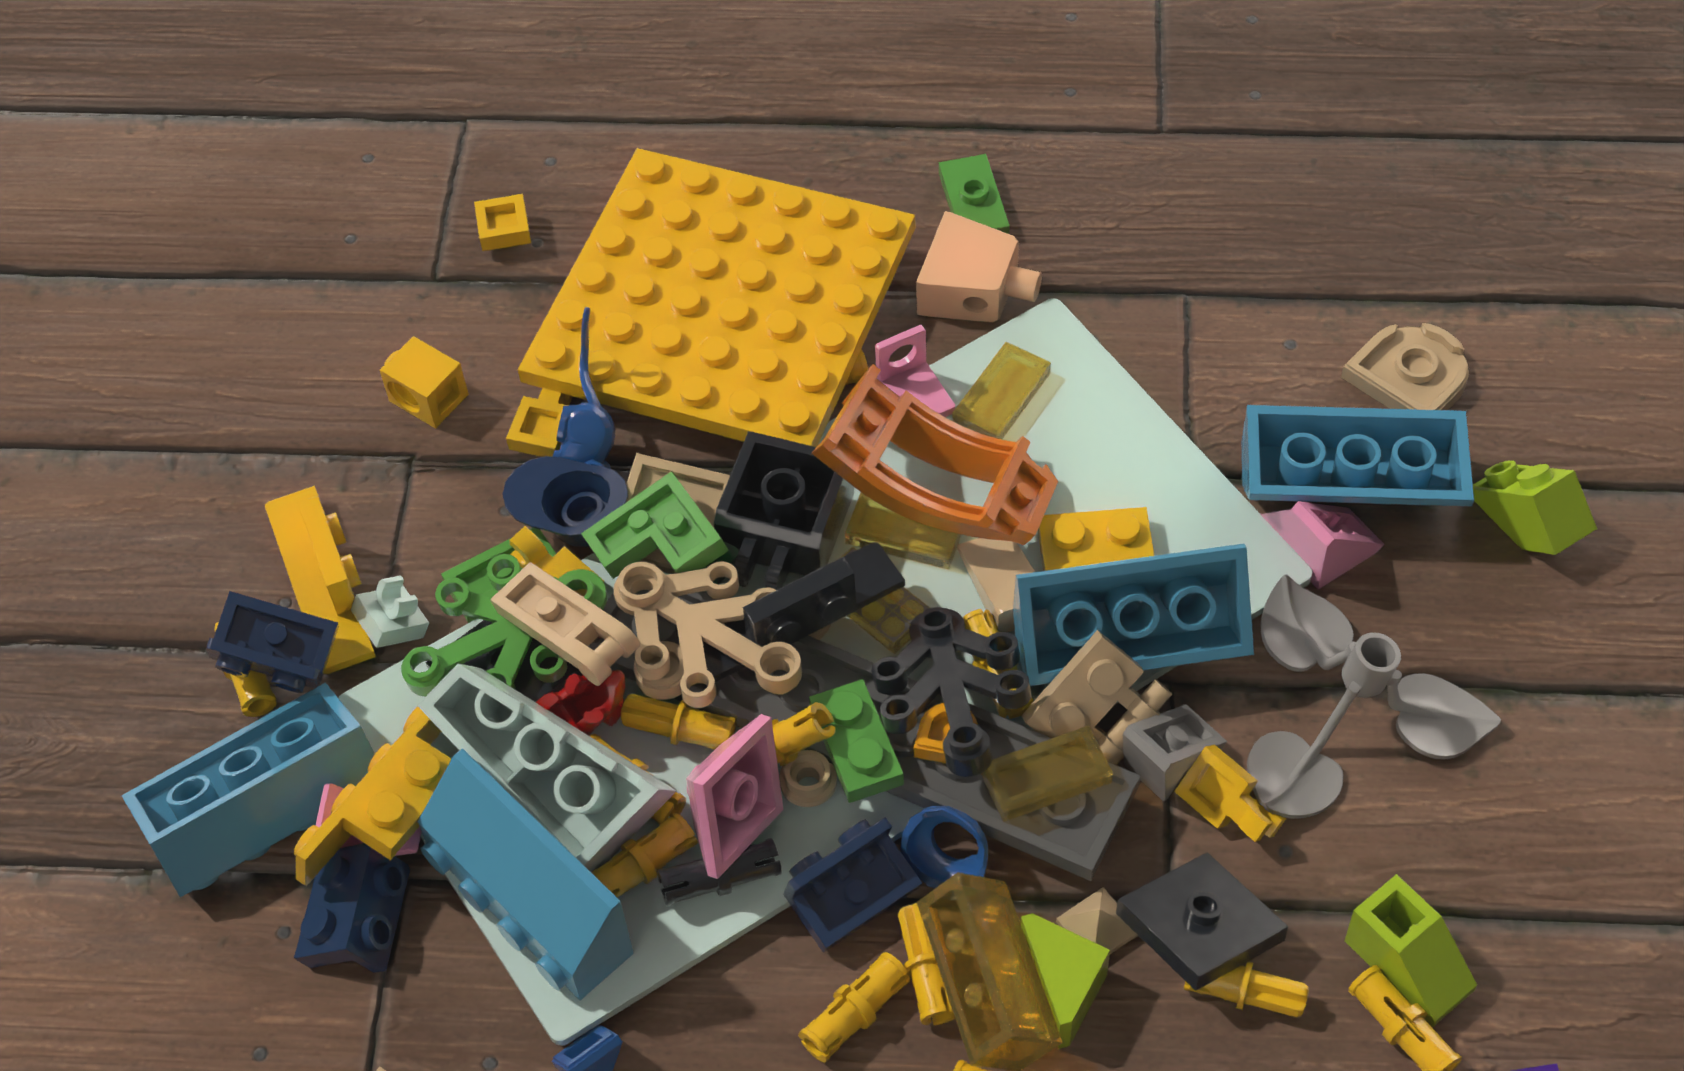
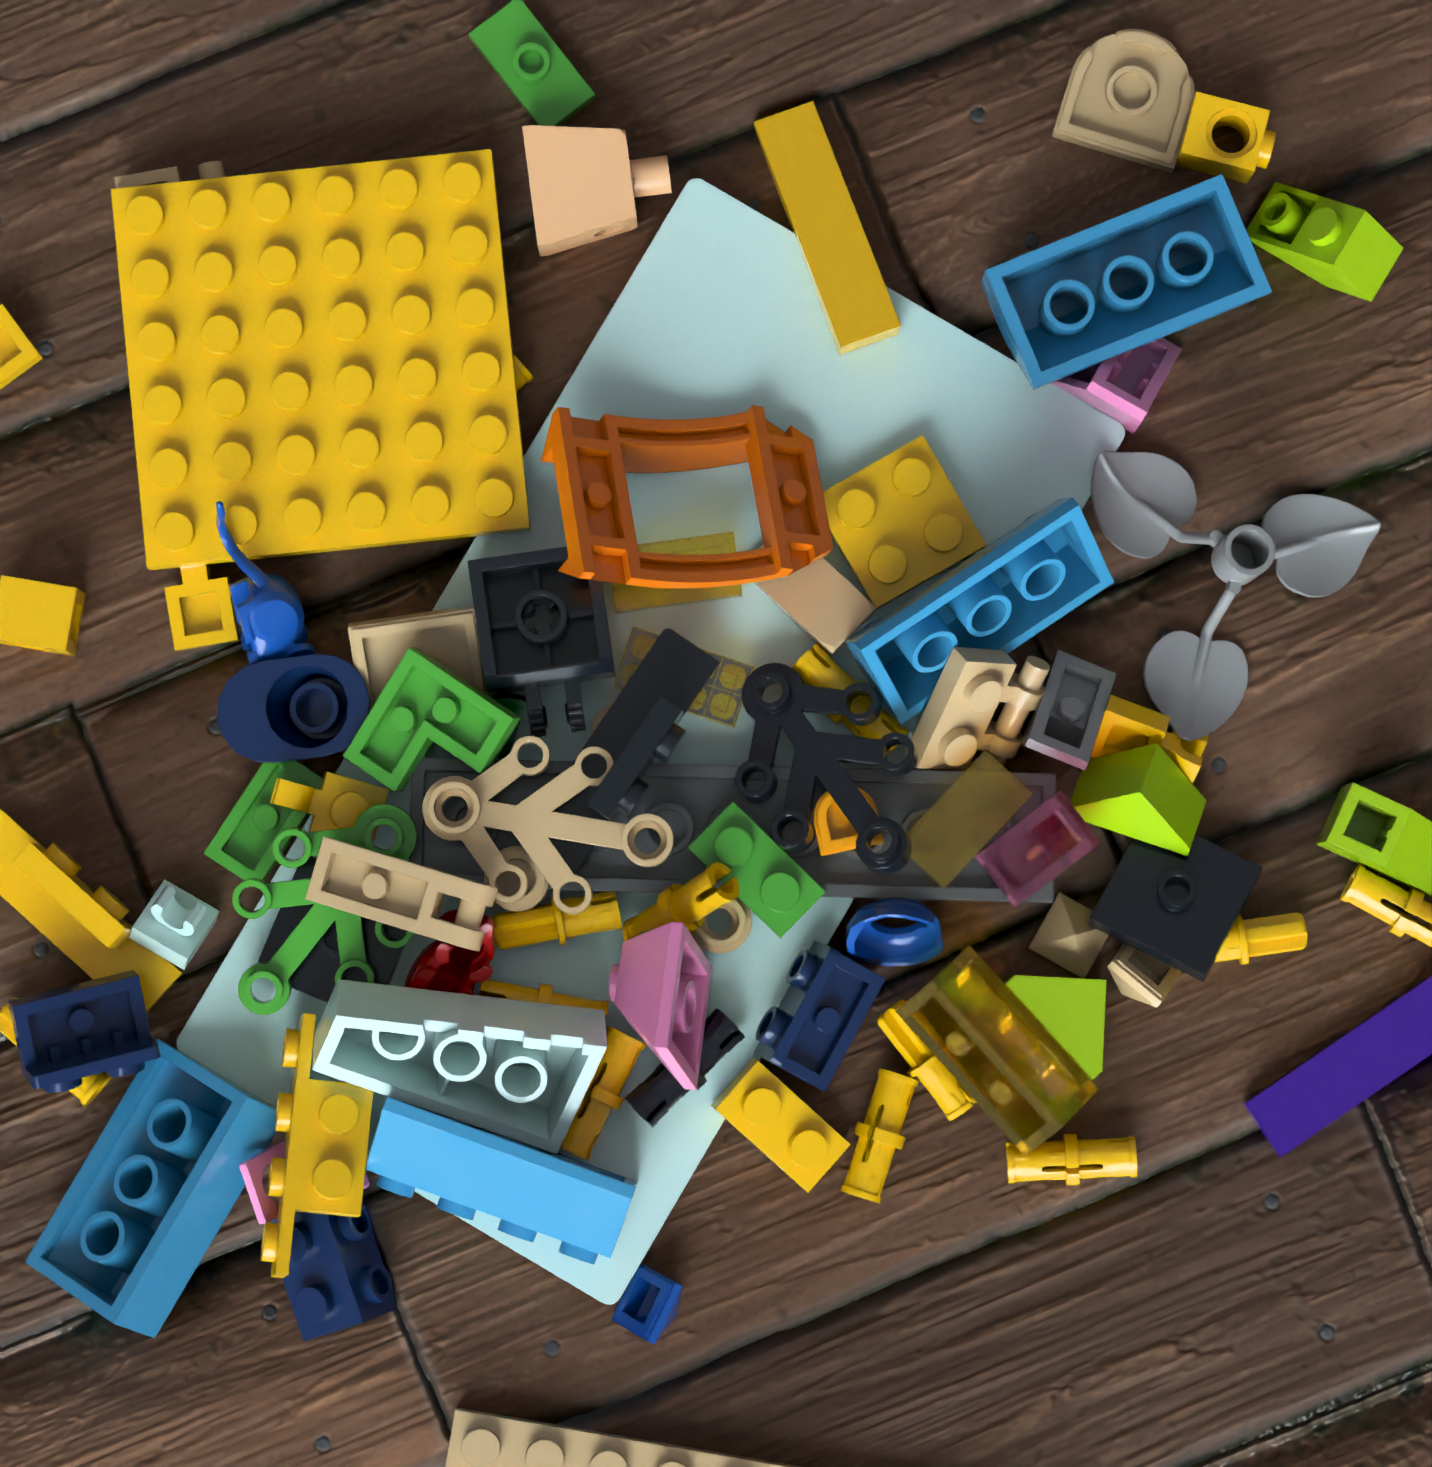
camera: 30 degrees left, 30 degrees up
bright pink bracket [875,325,955,417] -> none
clear yellow tile [952,342,1051,440] -> none
none -> yellow plate [710,1058,851,1193]
none -> yellow slope [754,101,901,355]
none -> clear pink slope [975,791,1101,907]
none -> lime slope [1066,743,1207,856]
none -> tan slope [1107,943,1182,1008]
none -> yellow brick [1175,91,1276,184]

